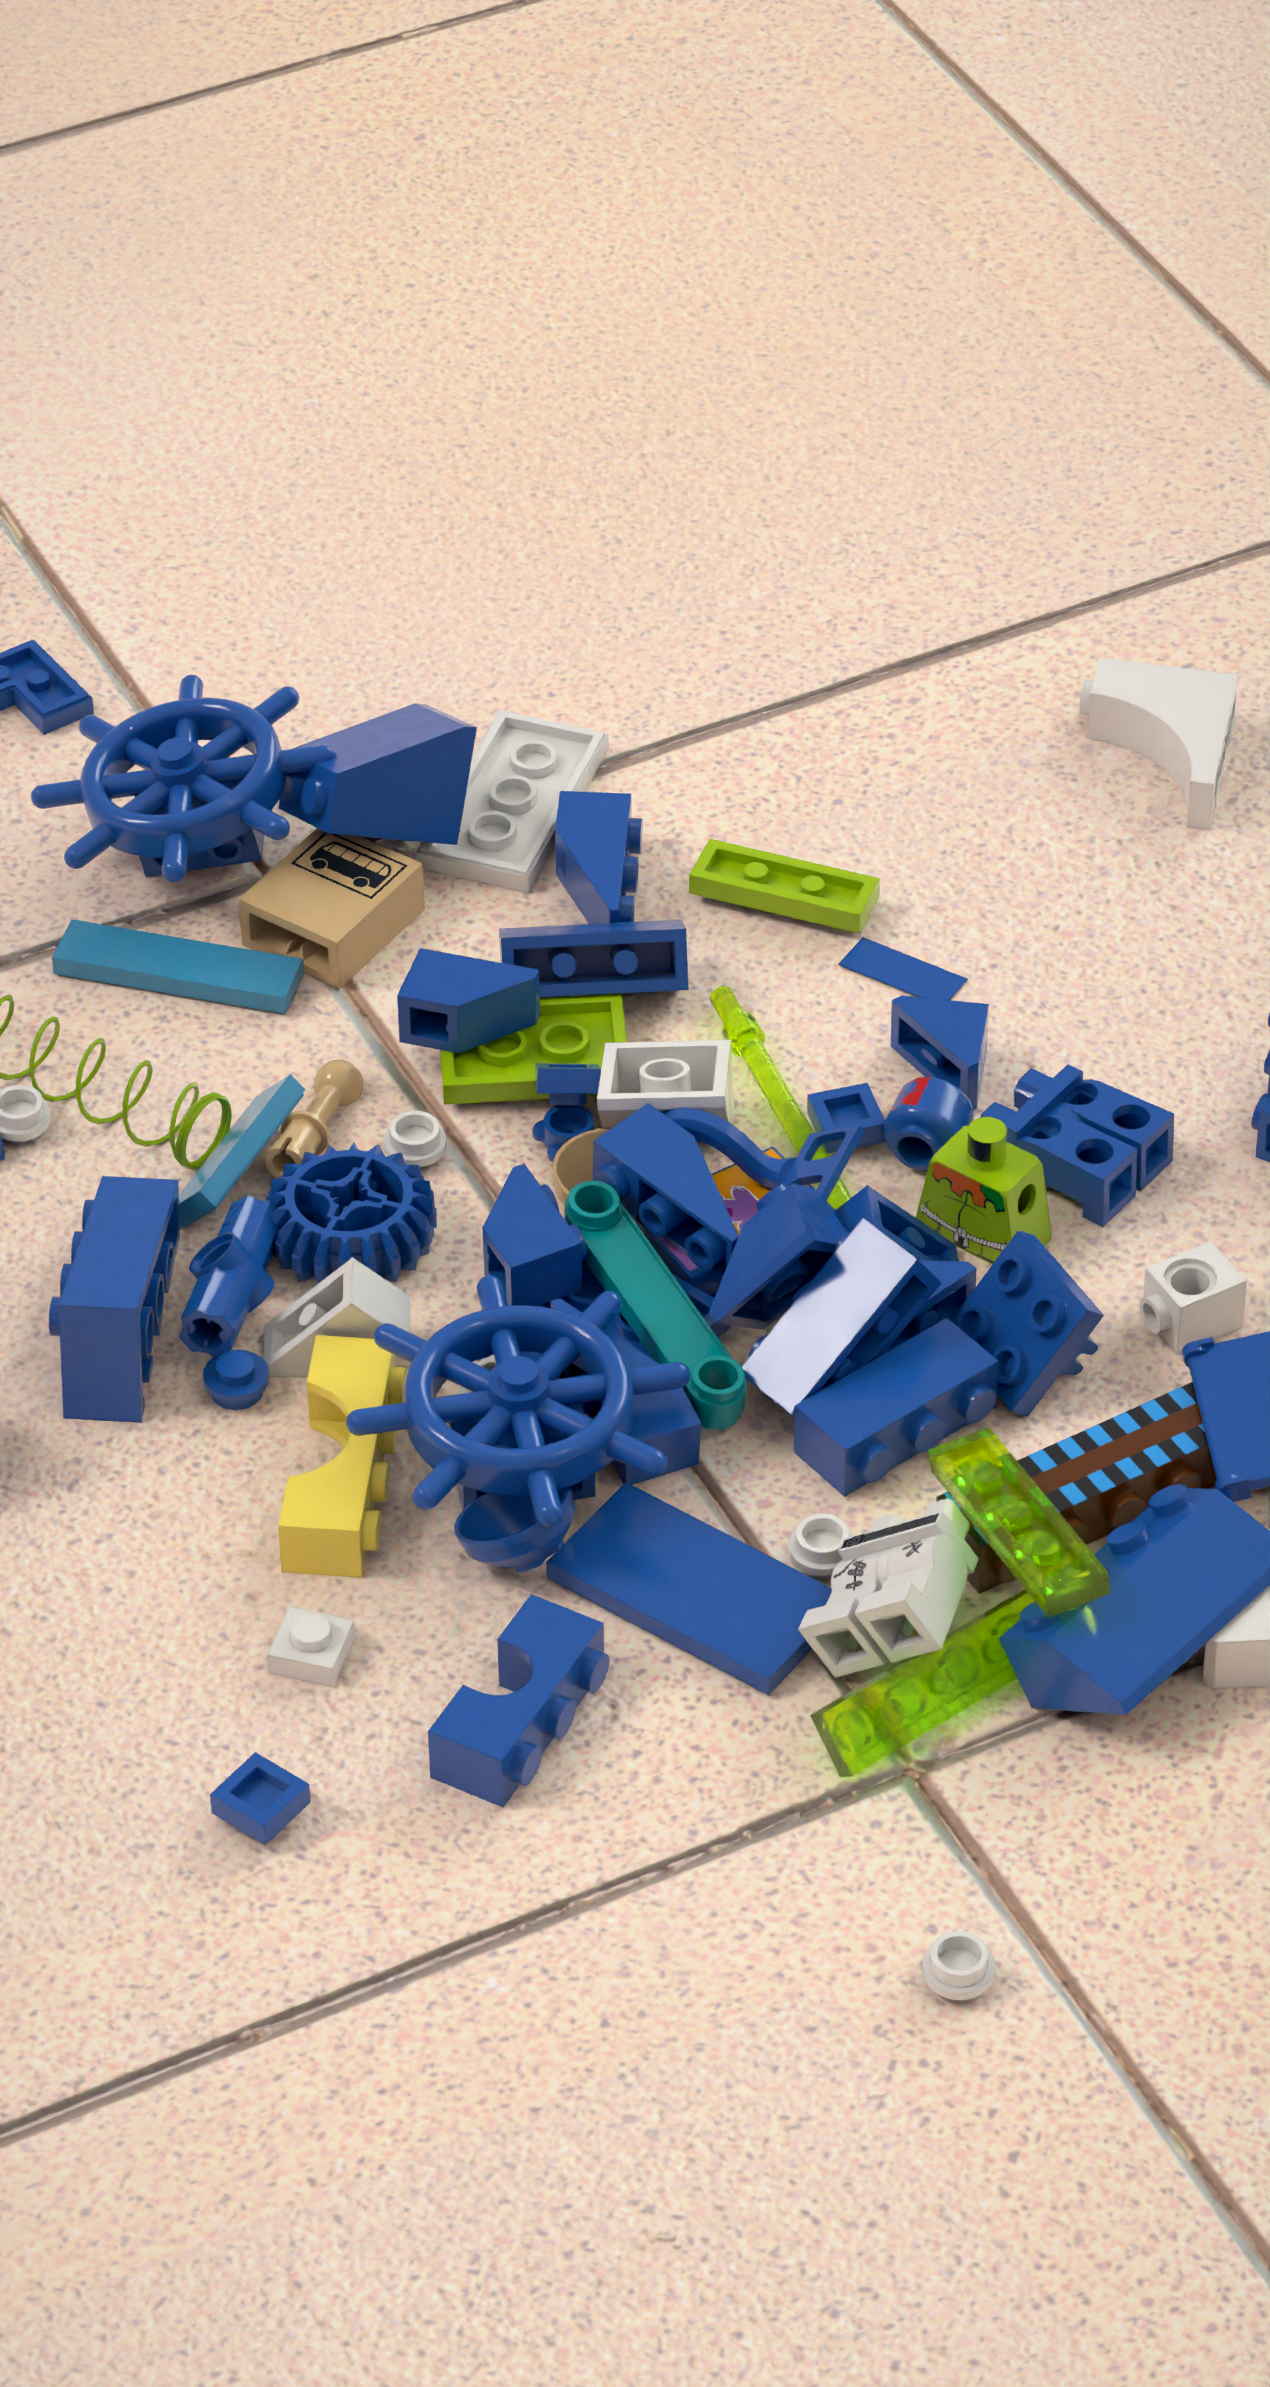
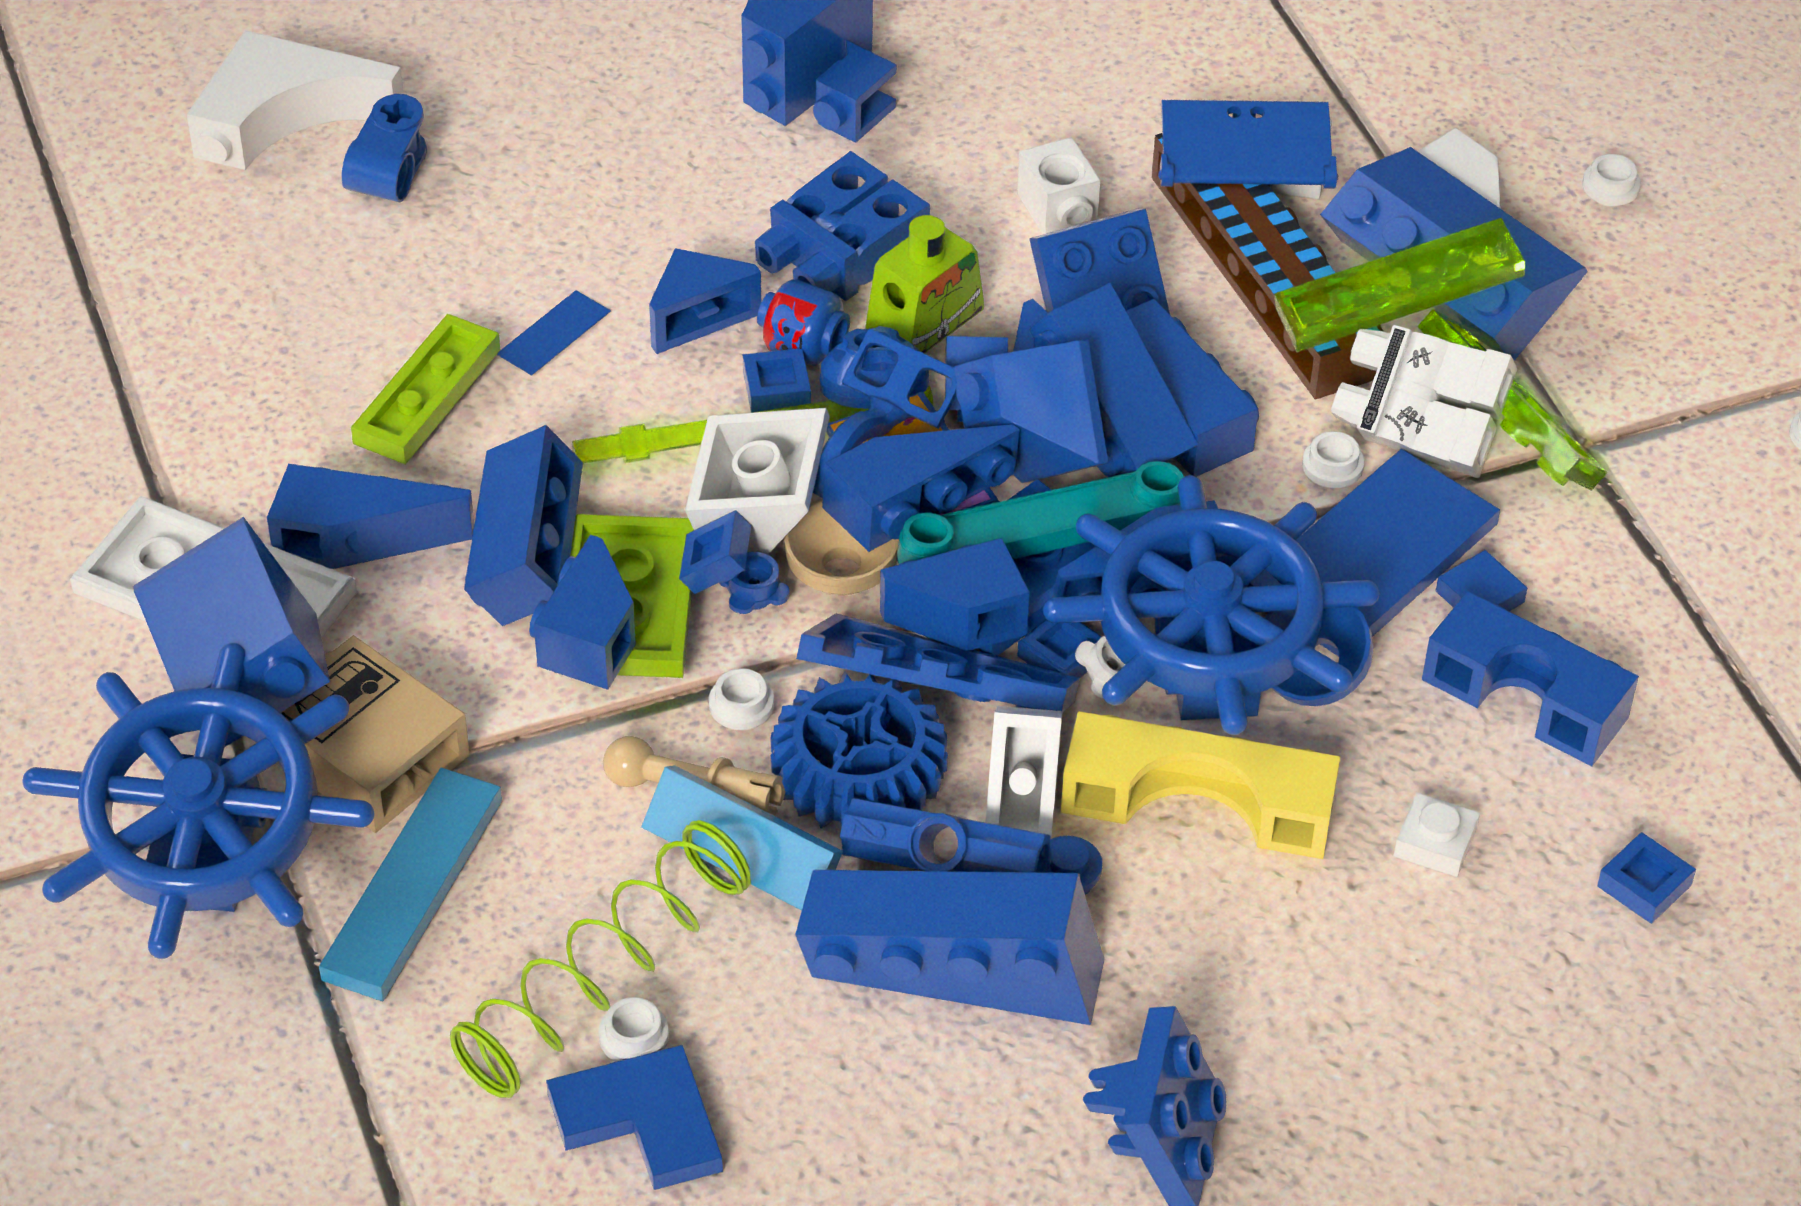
camera: 85 degrees left, 5 degrees up
none -> blue piece [342,94,427,203]
none -> blue wing [796,613,1080,712]
none -> blue piece [820,326,929,409]
none -> blue tile [1436,550,1528,611]

